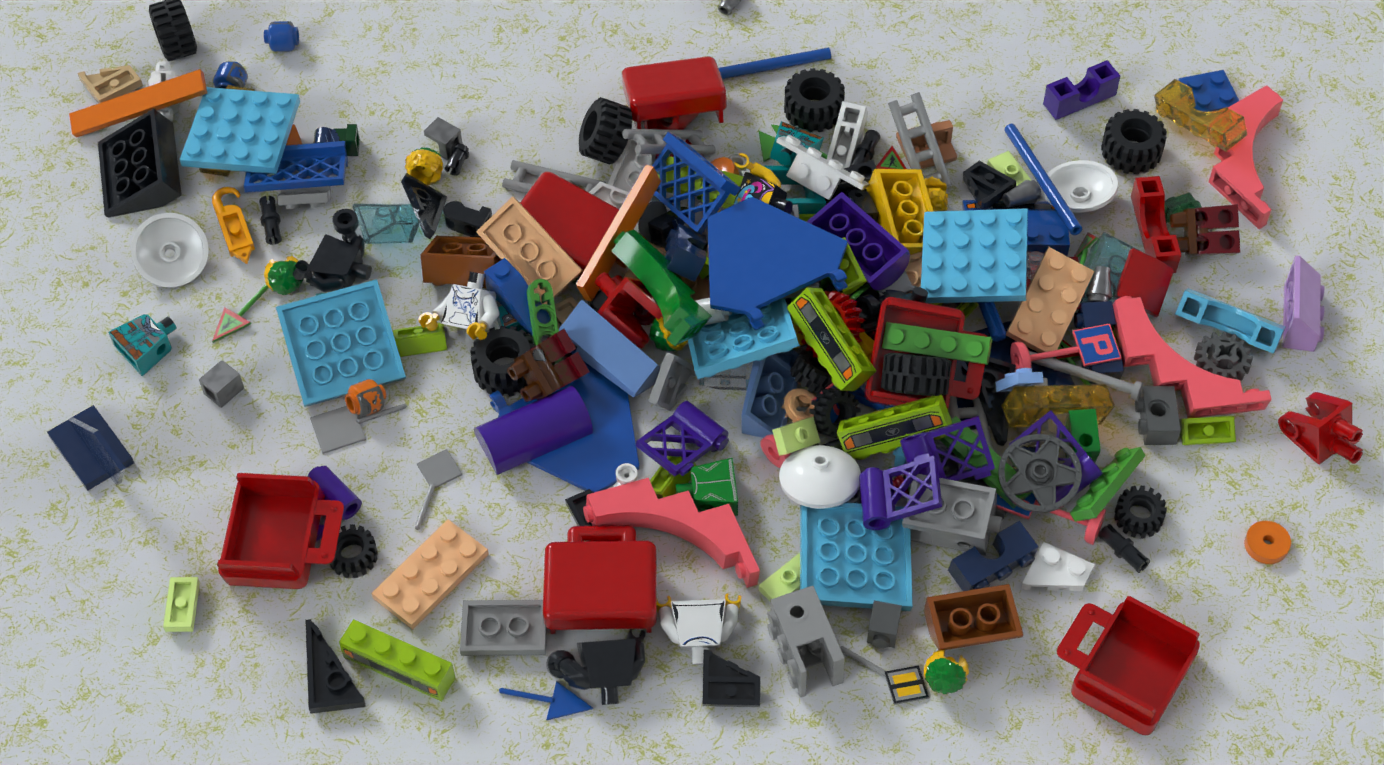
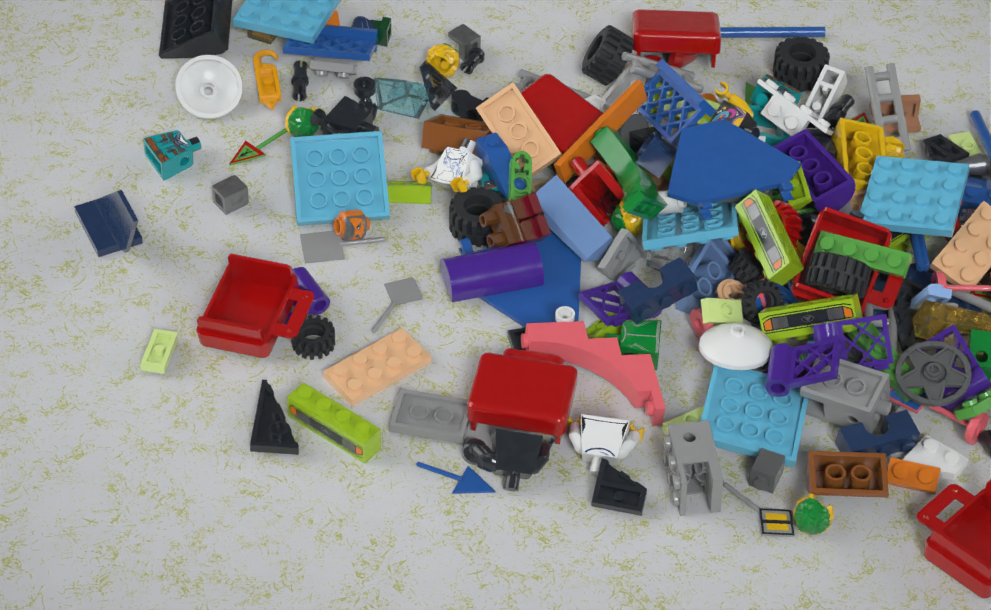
camera: 10 degrees right, 10 degrees down
none -> dark blue arch [618,257,698,324]
none -> orange plate [887,457,941,495]

